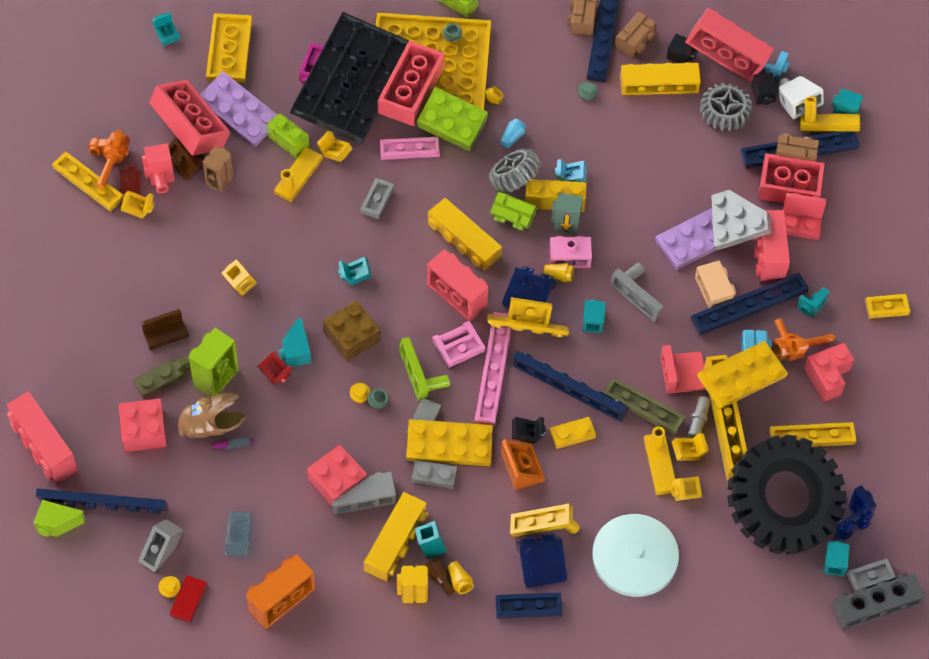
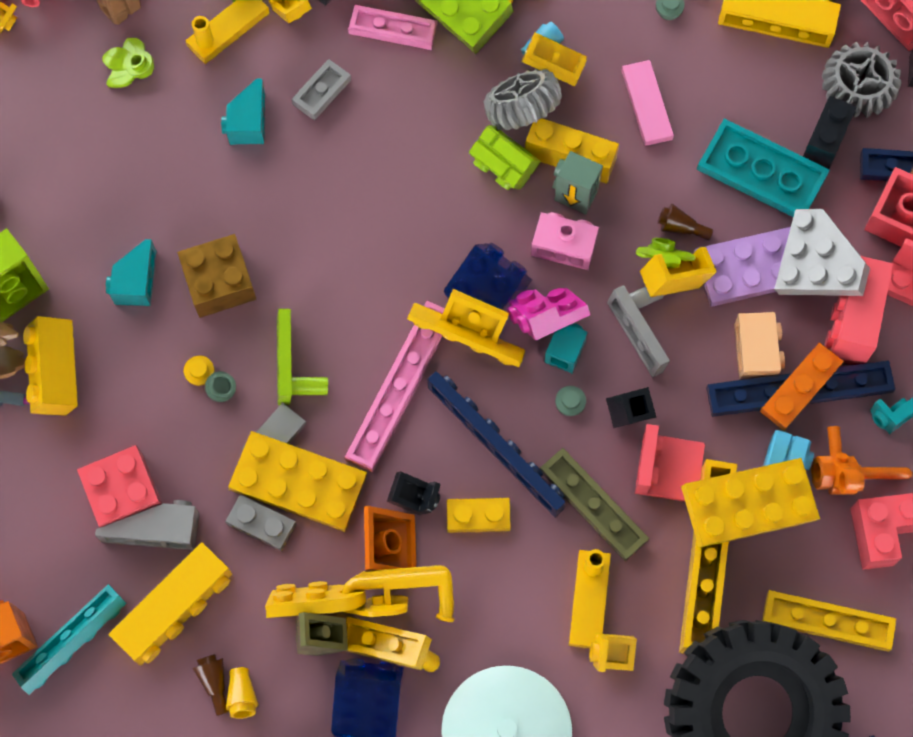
camera: 20 degrees right, 10 degrees up
yellow brick [221,259,257,296] -> none
red bracket [257,351,293,384] -> none
teal bracket [338,257,373,286] -> none
yellow brick [397,566,428,603] -> none
teal brick [415,521,447,559] -> none
coral brick [427,249,488,322] -> none
yellow brick [428,198,502,272] -> none
bright pink plate [432,321,485,368] -> none
yellow cone [544,263,574,283] -> none
medium azure bracket [555,159,587,182] -> none
yellow bracket [672,433,709,461] -> none
light grey pin [688,397,711,438] -> none
none -> teal plate [12,584,127,695]
none -> yellow brick [23,316,78,416]
none -> lime plate [102,37,154,88]
none -> teal slope [221,78,265,145]
none -> yellow plate [265,565,455,622]
none -> olive slope [296,612,348,656]
none -> dark pink plate [507,288,591,340]
none -> yellow hinge [521,32,587,86]
none -> sand green plate [555,386,586,416]
none -> black brick [606,387,656,428]
none -> bright pink tile [622,60,674,146]
none -> lime plate [636,238,696,268]
none -> yellow panel [640,247,717,297]
none -> reddish brown cone [657,204,713,240]
none -> teal plate [696,118,830,217]
none -> orange plate [760,342,844,431]
none -> black brick [803,96,857,169]

